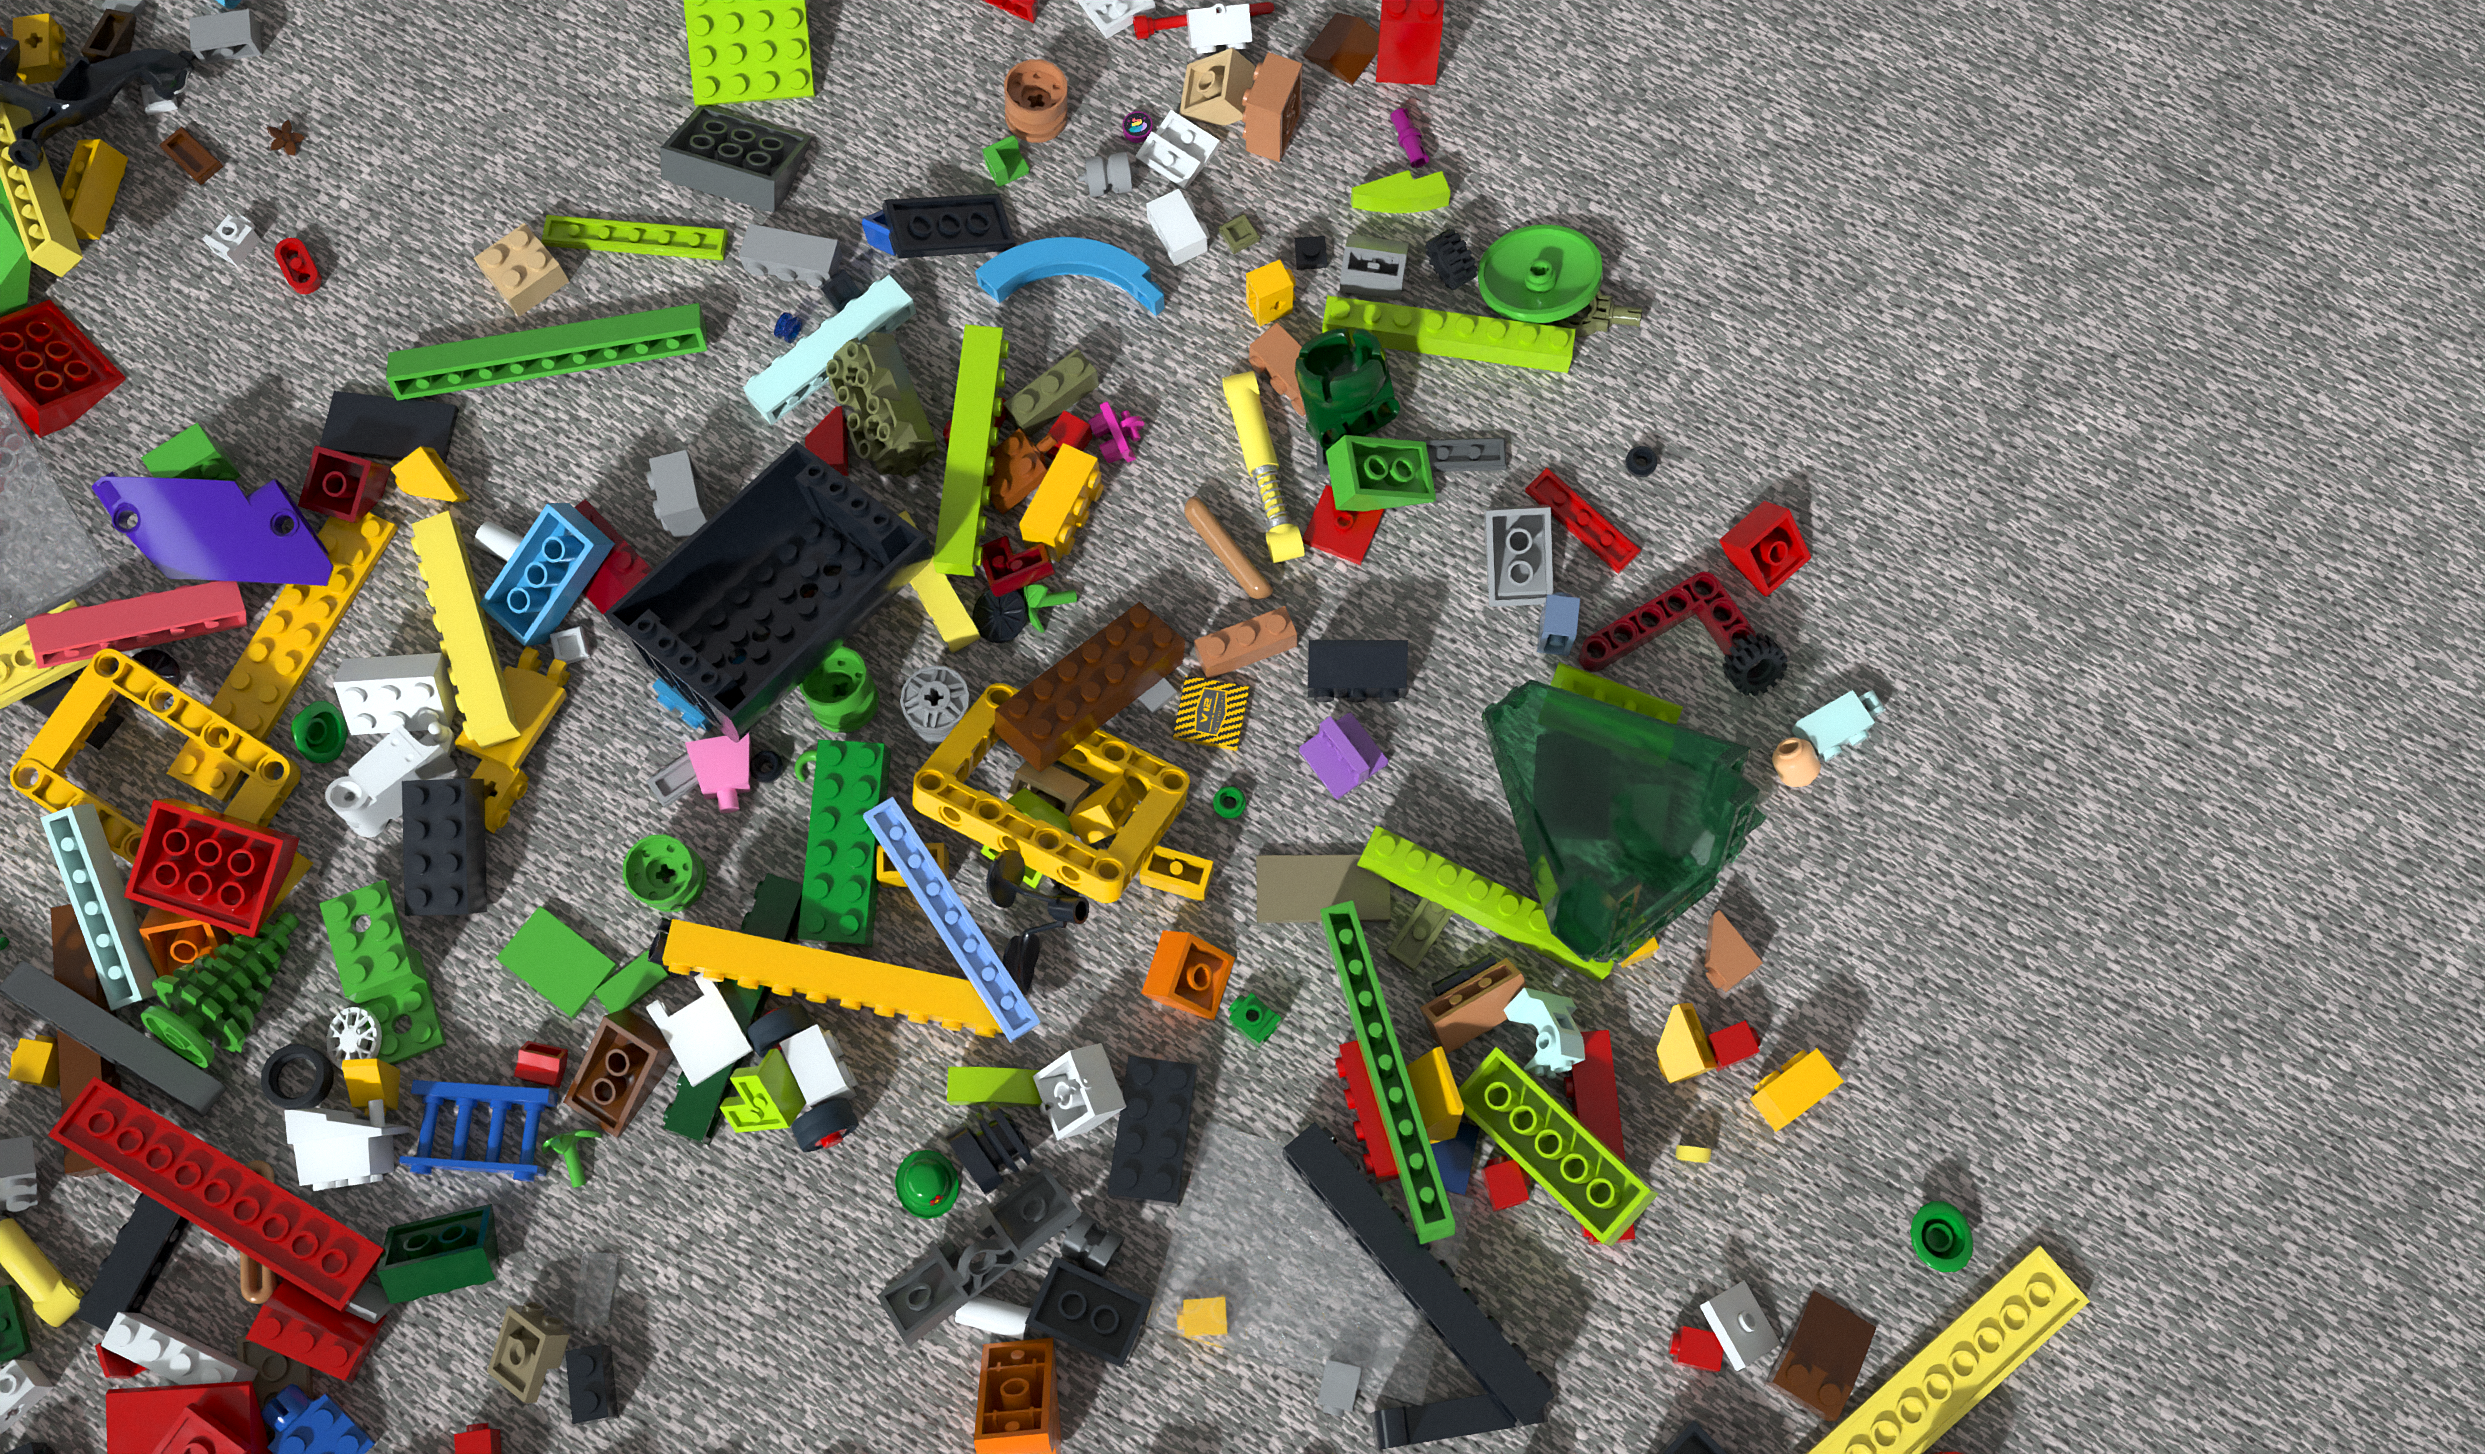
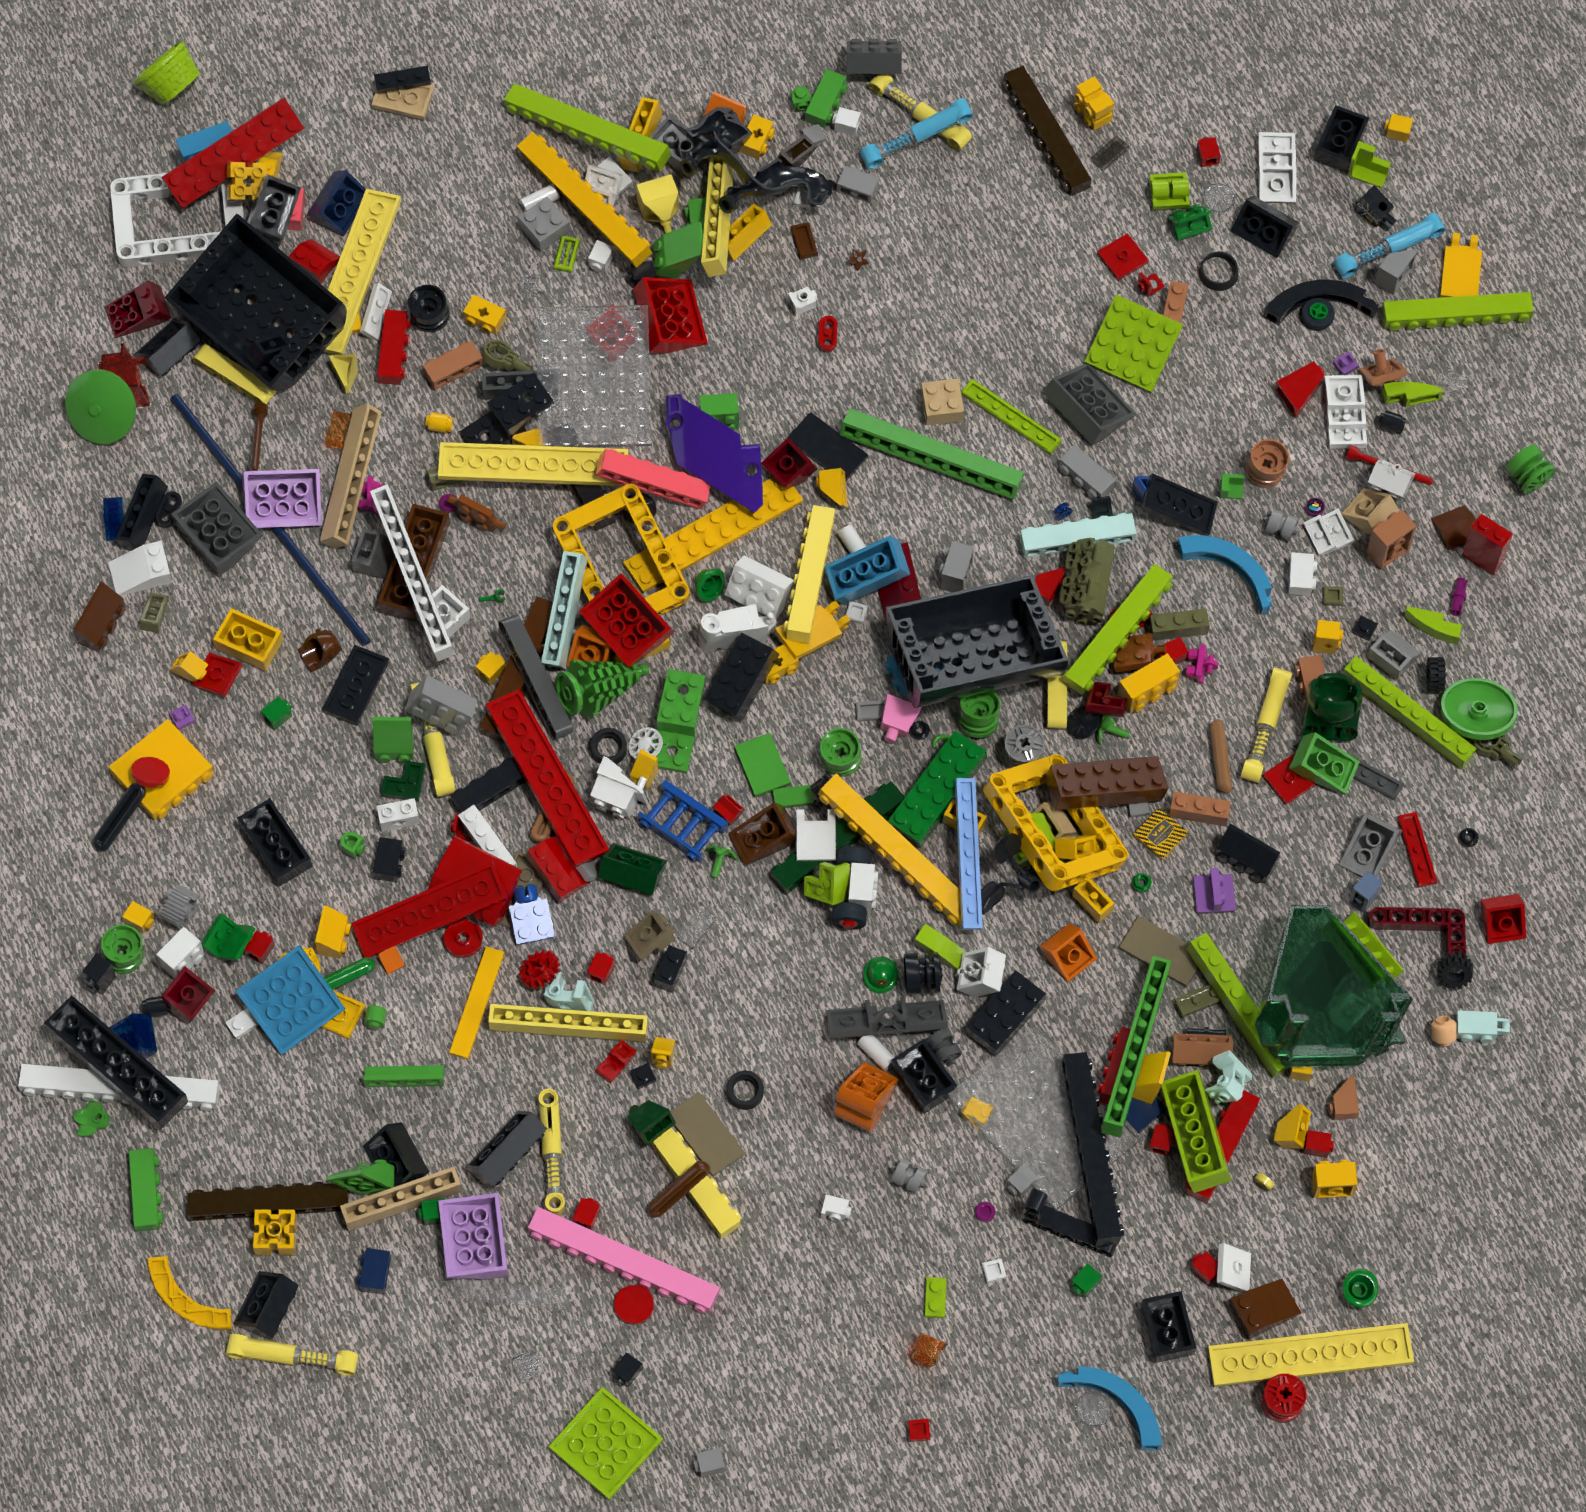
camera: 30 degrees right, 5 degrees down
green brick [1228,993,1282,1049] -> none

